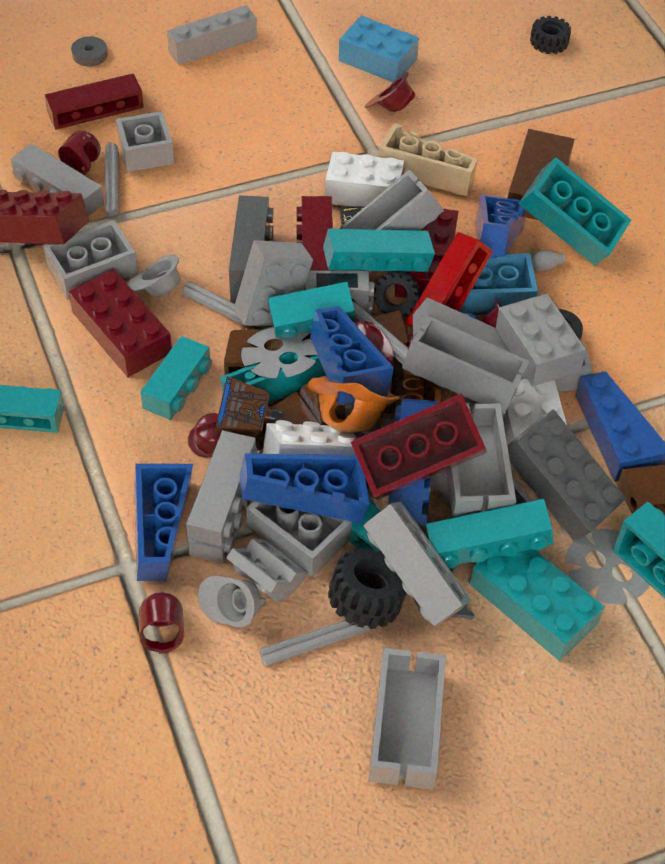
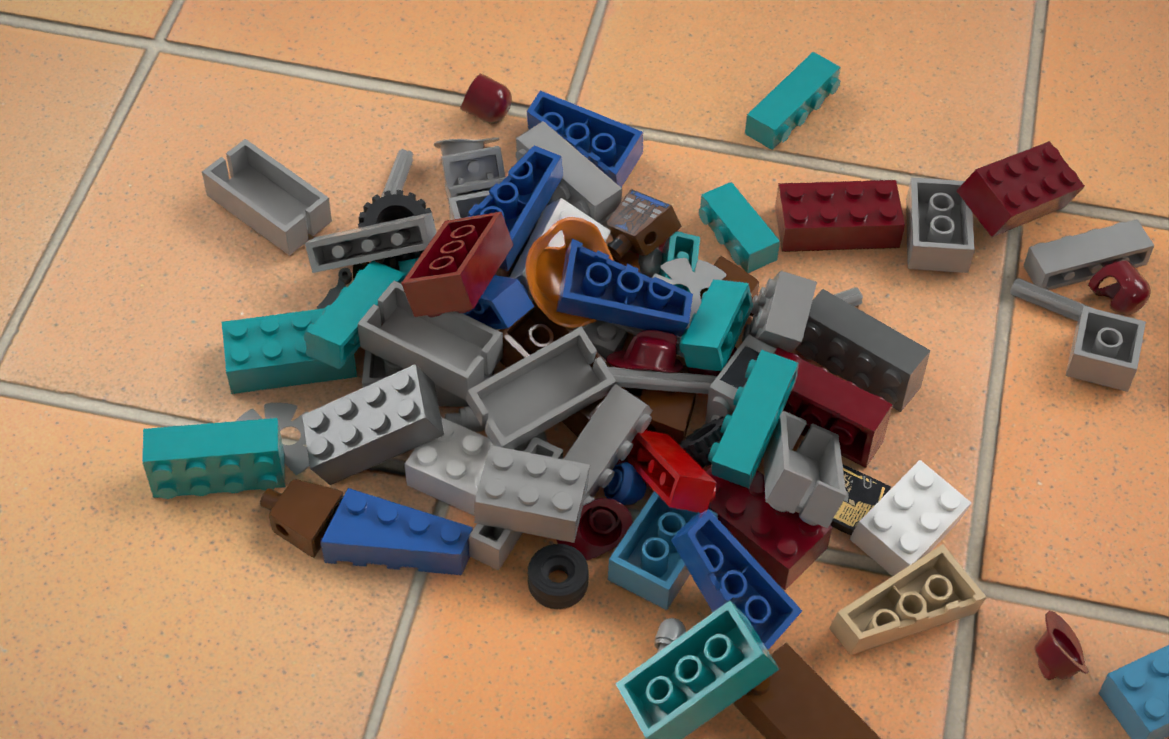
camera: 125 degrees right, 0 degrees up
light grey piece [126,255,181,297] -> none

